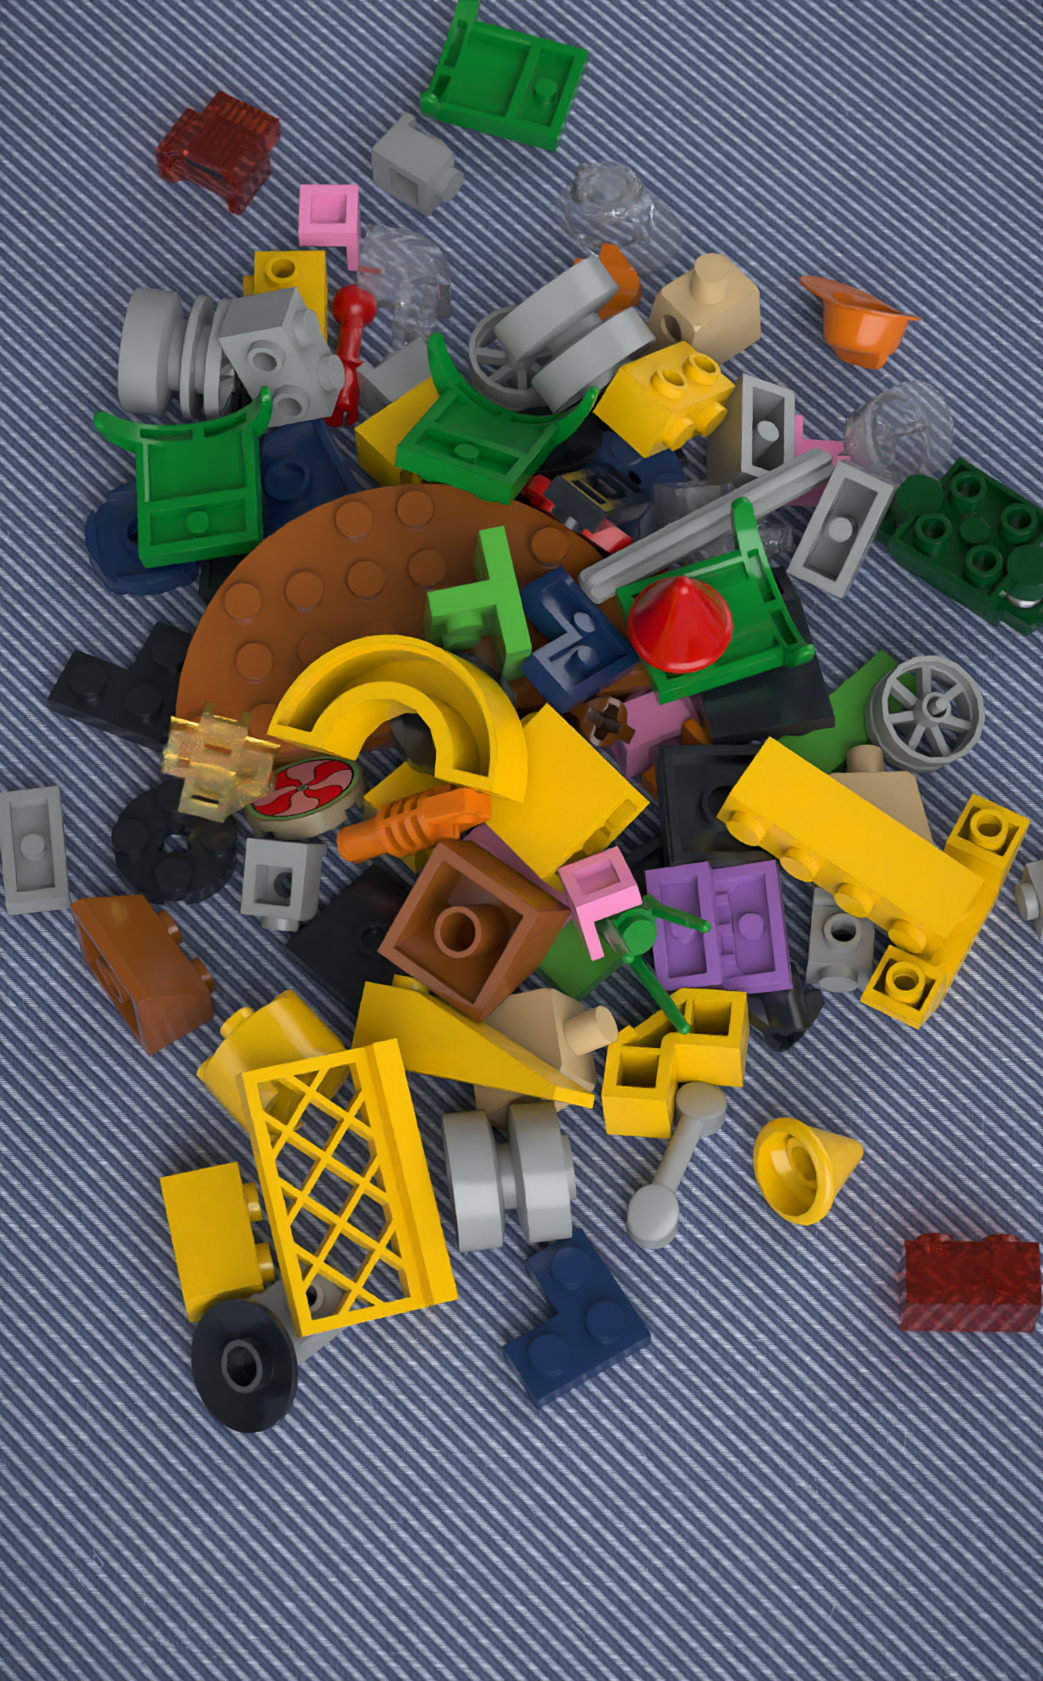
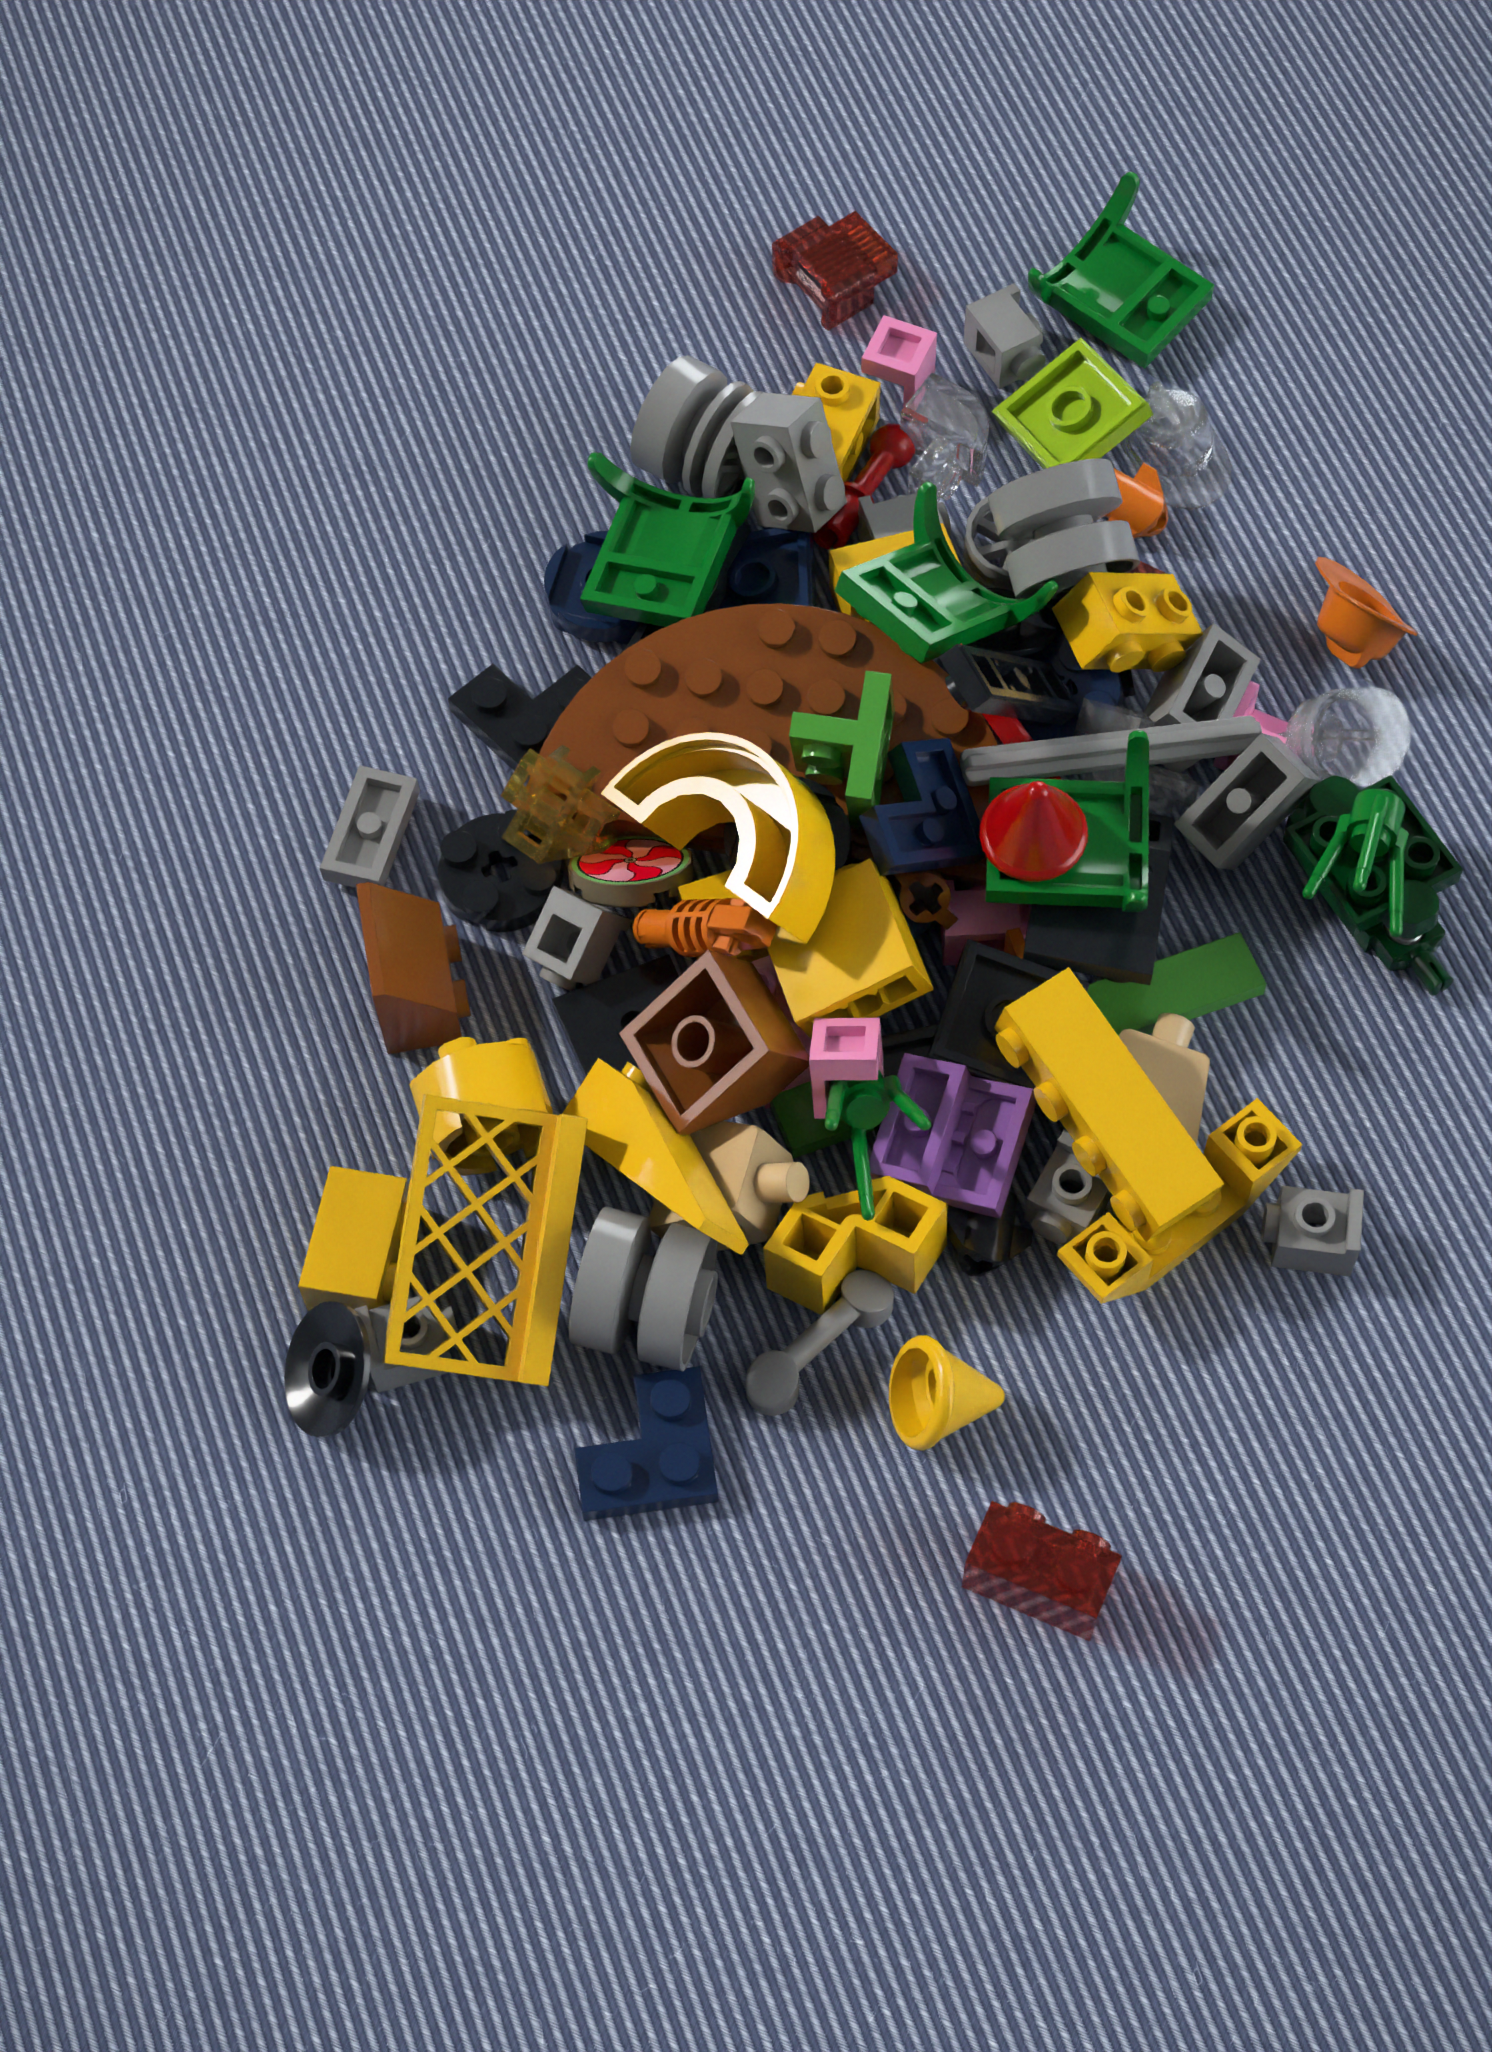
camera: 25 degrees right, 0 degrees up
tan torso [639,253,761,366] -> none
light grey wheel [864,655,985,773] -> none
none -> lime tile [992,338,1154,469]
none -> green plant [1302,789,1409,937]

